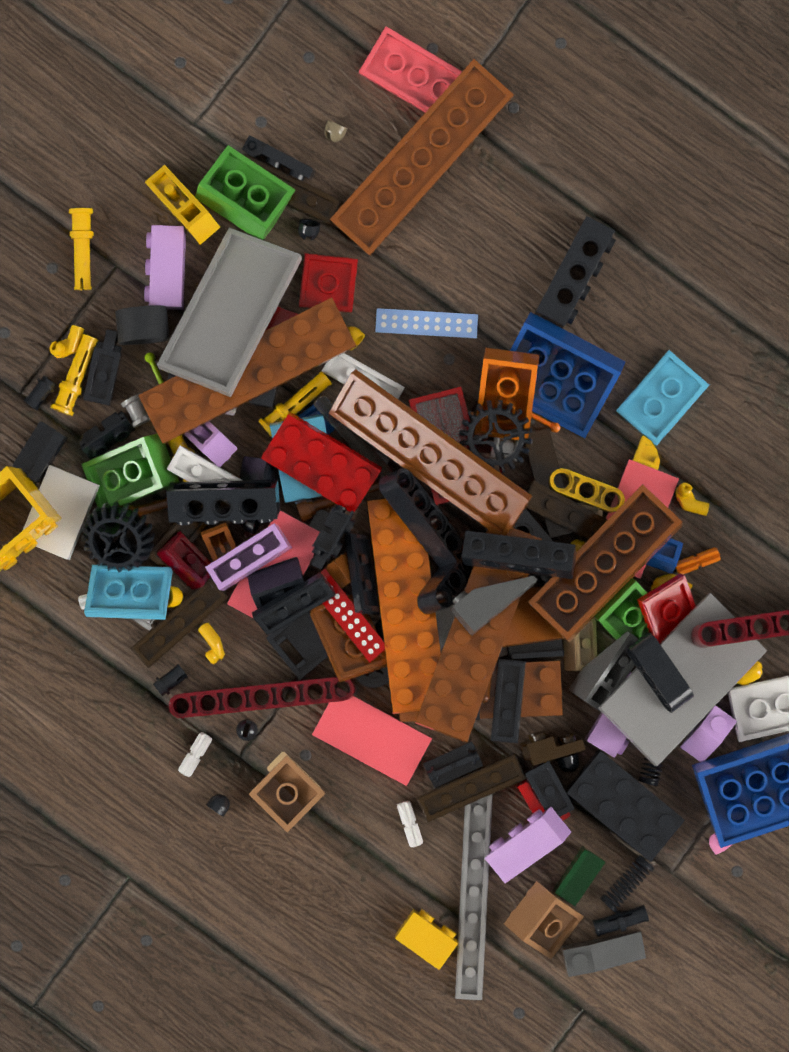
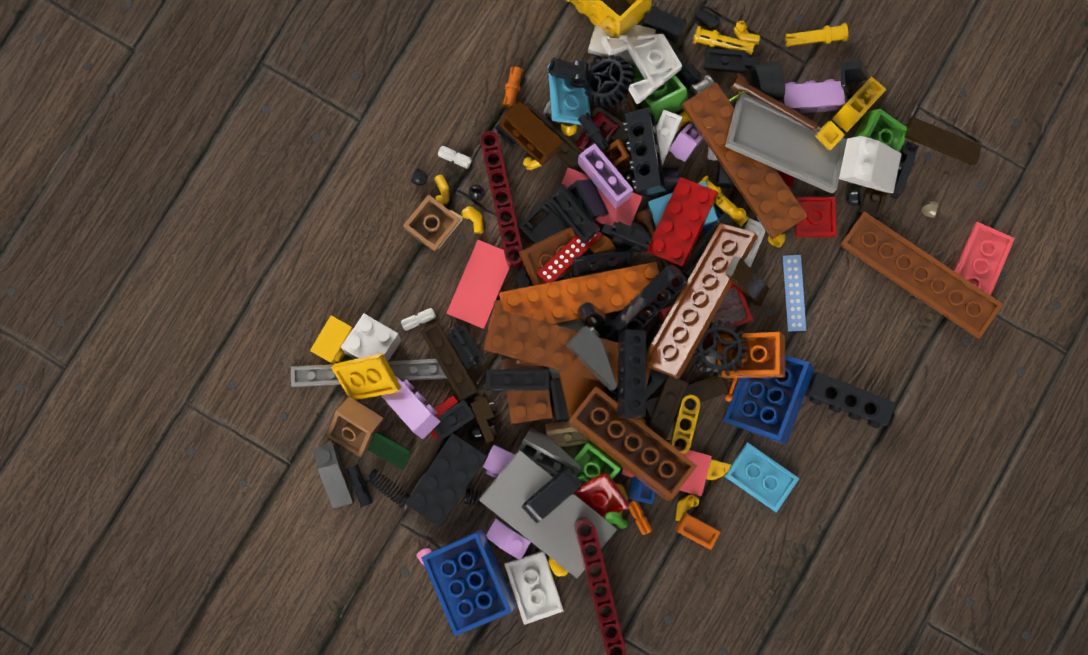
camera: 90 degrees right, 5 degrees down
none -> yellow tile [331,353,402,400]
none -> white brick [341,314,402,362]
none -> yellow arm [434,175,450,205]
none -> yellow arm [461,206,484,234]
none -> reddish brown brick [499,101,563,166]
none -> orange pin [503,67,523,109]
none -> black piece [548,57,589,88]
none -> black pin [578,112,610,152]
none -> white wing [601,34,682,104]
none -> bright green piece [605,512,628,529]
none -> orange tile [675,512,721,550]
none -> yellow arm [717,197,746,222]
none -> dark brown tile [725,256,769,306]
none -> reddish brown piece [730,73,818,130]
none -> yellow plate [815,121,845,150]
none -> white slope [839,136,901,194]
none -> black panel [840,60,868,98]
none -> dark brown tile [905,117,982,165]

